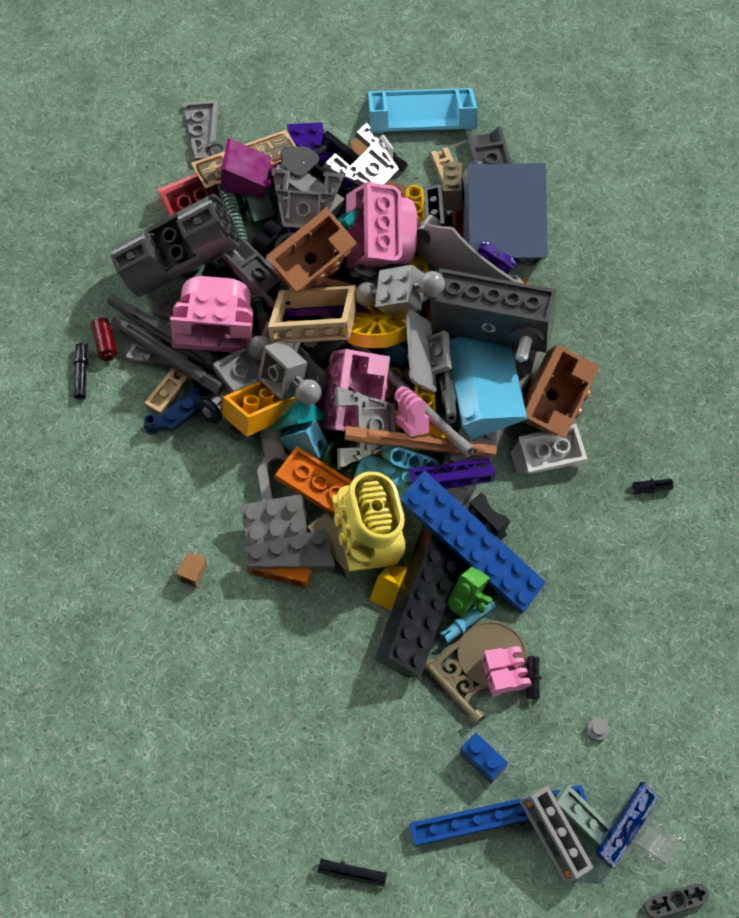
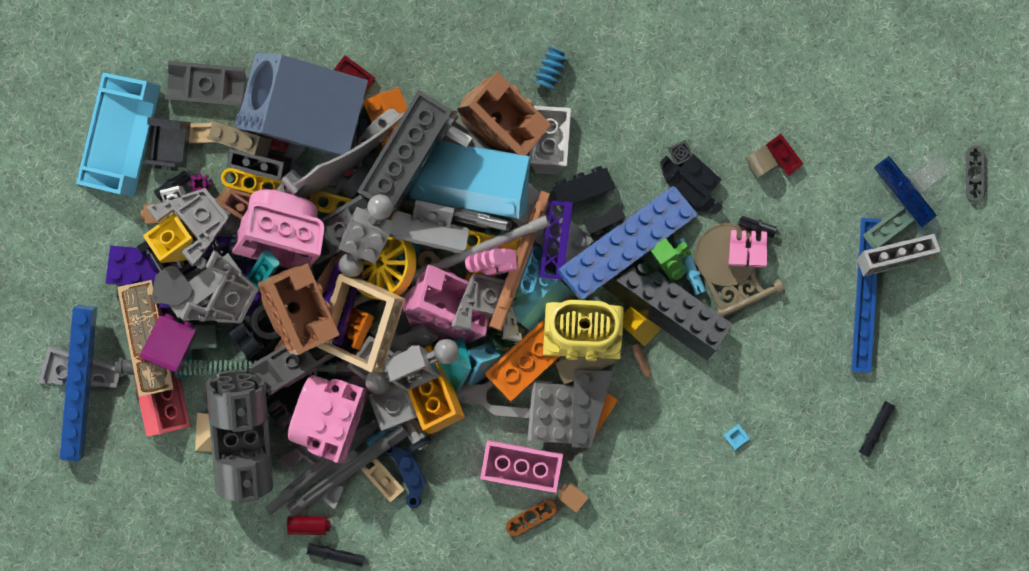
camera: 70 degrees left, 25 degrees up
blue brick [459,732,508,784] -> none
dark purple hinge [477,241,516,274] -> none
light grey plate [587,719,609,741] -> none
black axle [632,478,674,495] -> none
none -> blue brick [60,305,97,462]
none -> yellow slope [143,213,193,263]
none -> black panel [144,117,191,171]
none -> magenta gear [188,172,213,193]
none -> dark red plate [333,55,376,92]
none -> bright pink brick [480,440,563,493]
none -> dark orange beam [506,499,557,536]
none -> dark azure piece [532,46,569,89]
none -> black brick [553,165,615,209]
none -> medium nougat animal [631,343,652,378]
none -> black plate [660,154,723,214]
none -> tile [668,140,693,165]
none -> medium azure tile [724,424,750,451]
none -> dark tan piece [745,145,778,178]
none -> dark red plate [766,133,804,176]

